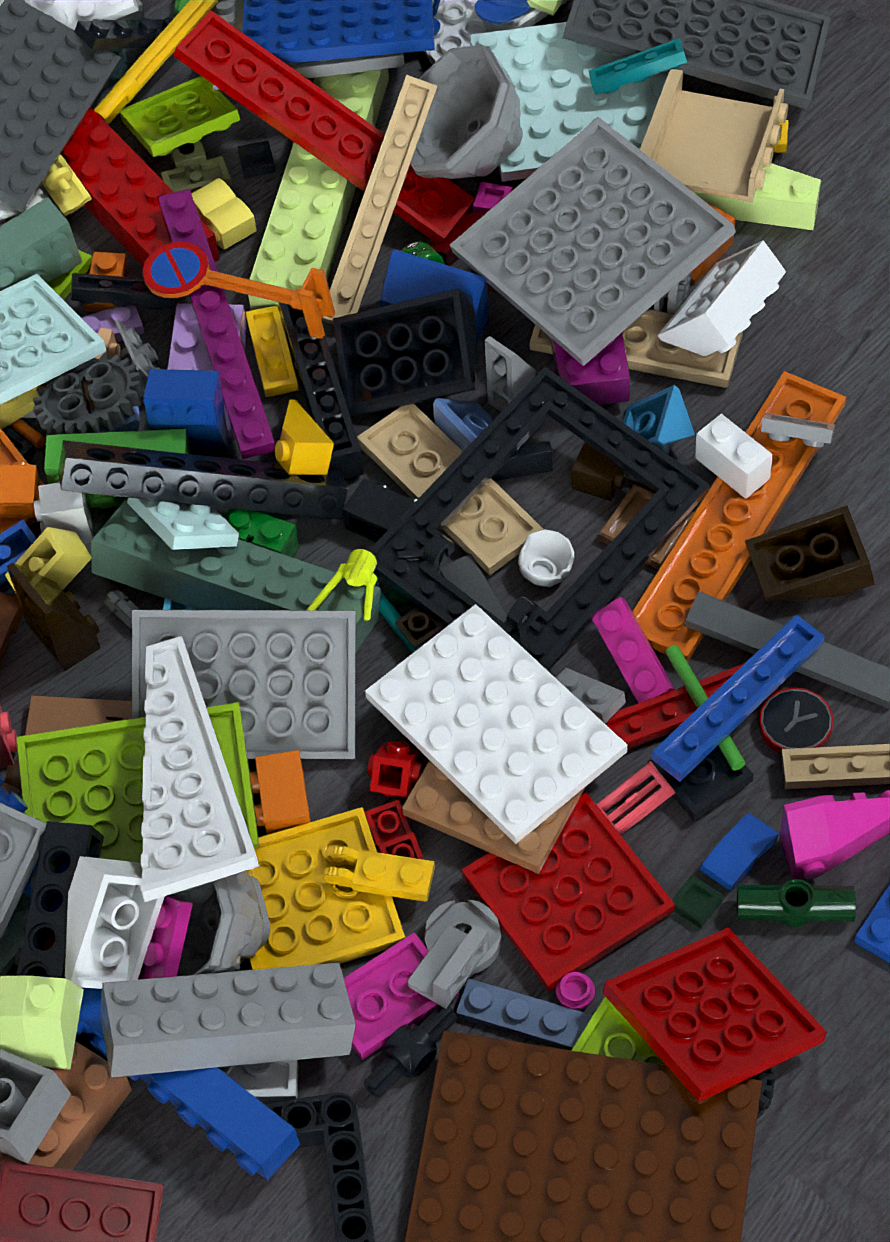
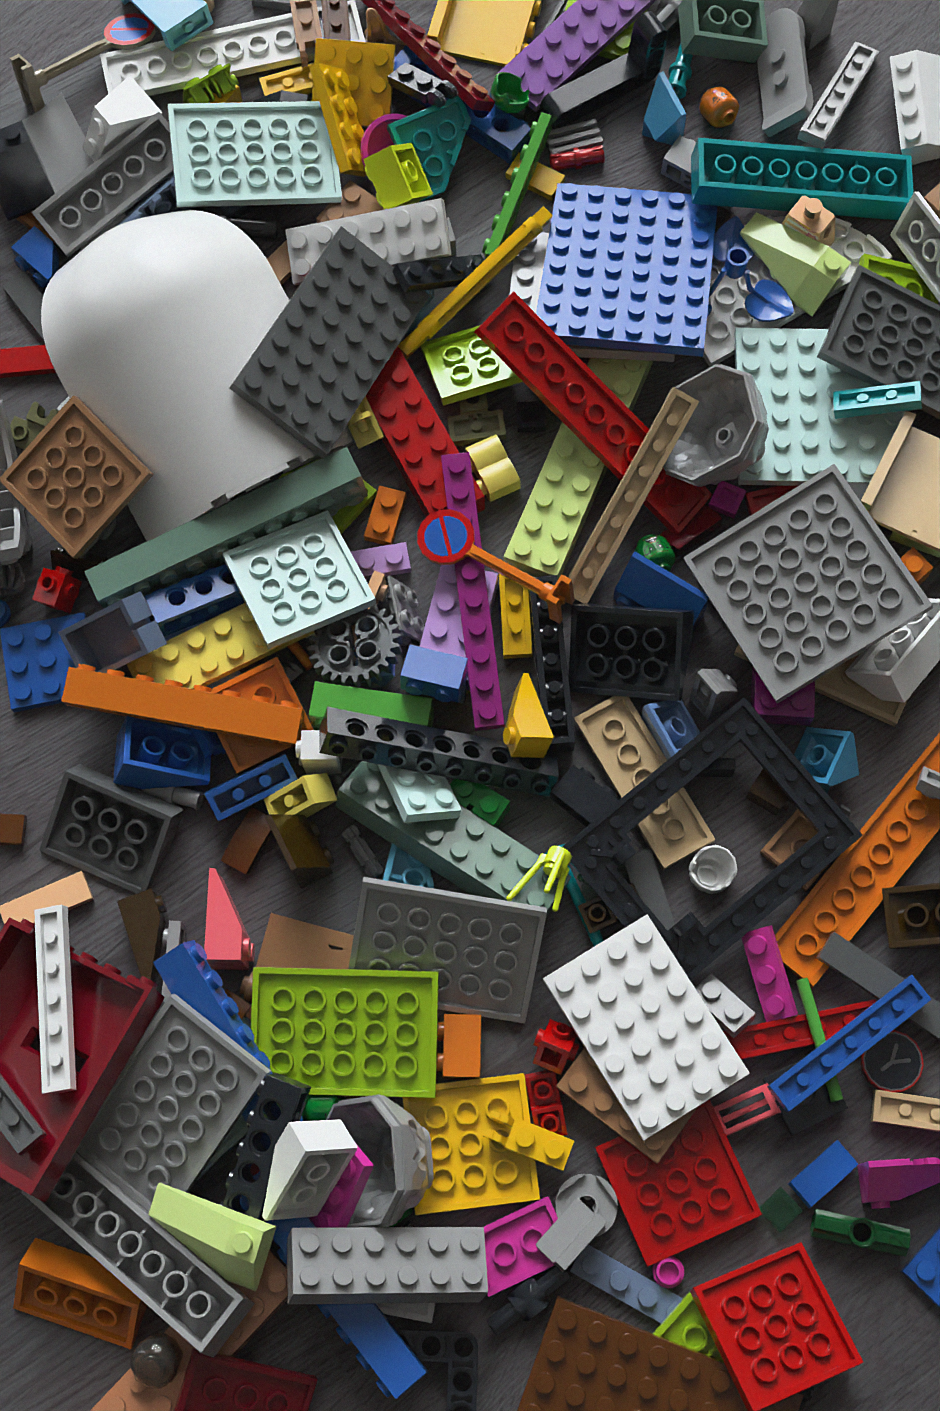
camera: 10 degrees right, 15 degrees up
black plate [71,273,173,310] -> none
white wing [140,636,259,902] -> none
white brick [695,413,773,499] -> none

